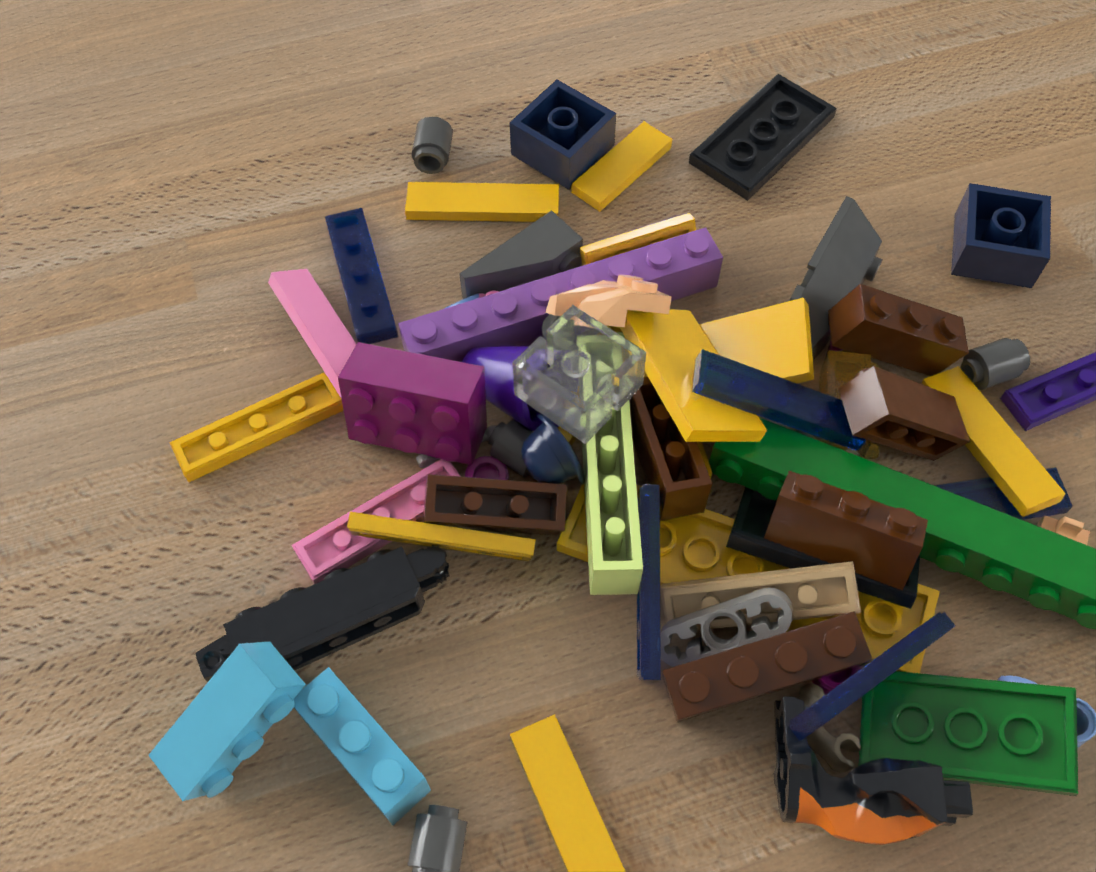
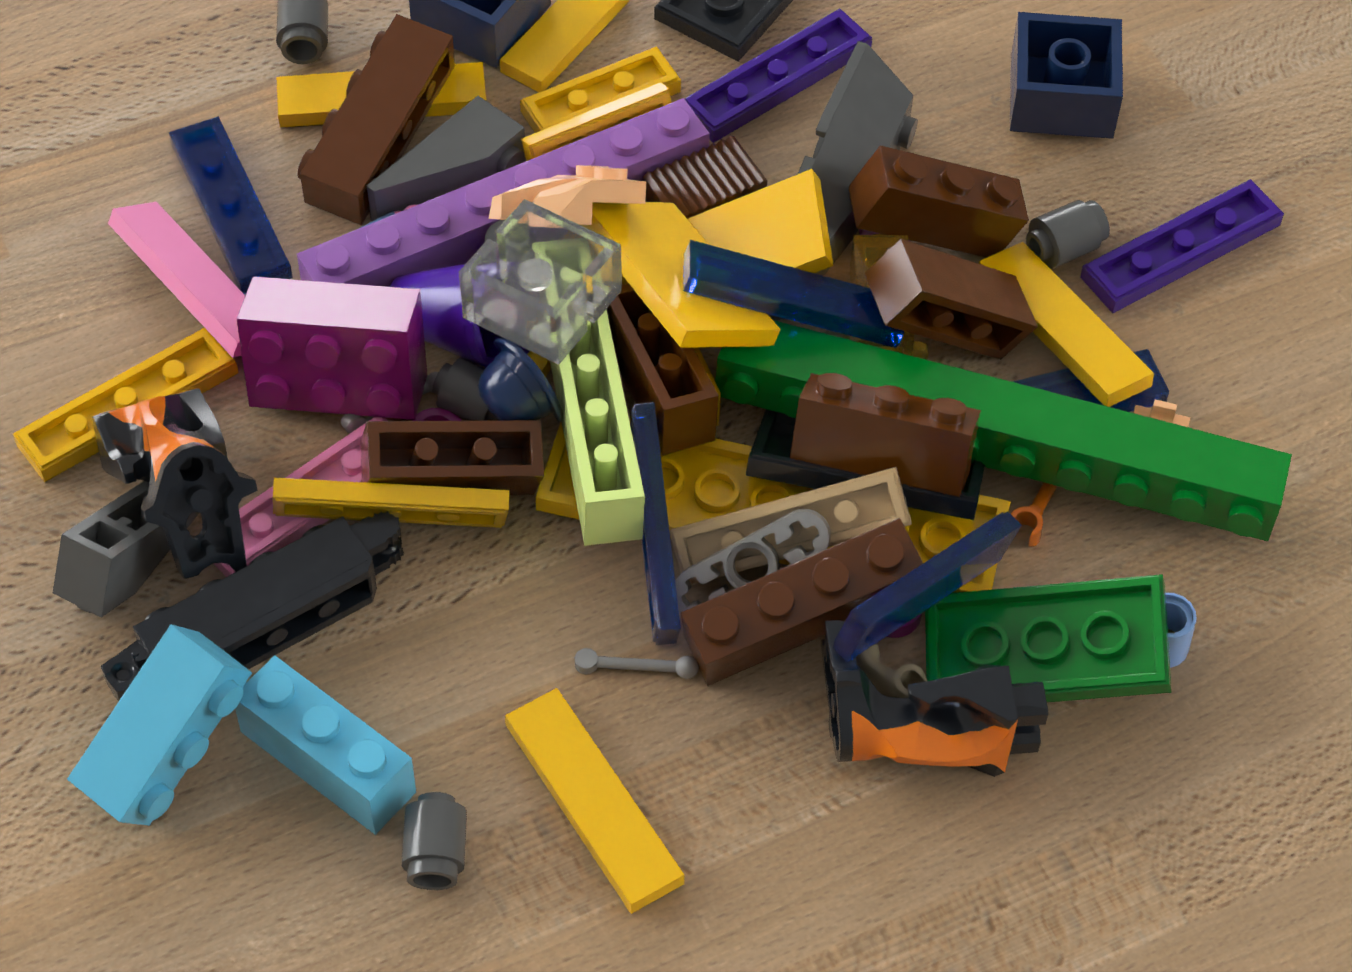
camera: 10 degrees left, 5 degrees down
none -> dark grey slope [52,481,199,618]
none -> black hips [92,388,258,579]
none -> reddish brown brick [297,14,455,225]
none -> yellow tile [520,46,681,133]
none -> light grey hinge [574,648,699,679]
none -> reddish brown brick [643,135,768,219]
none -> dark purple tile [684,8,872,143]
none -> orange hand [1007,483,1057,547]

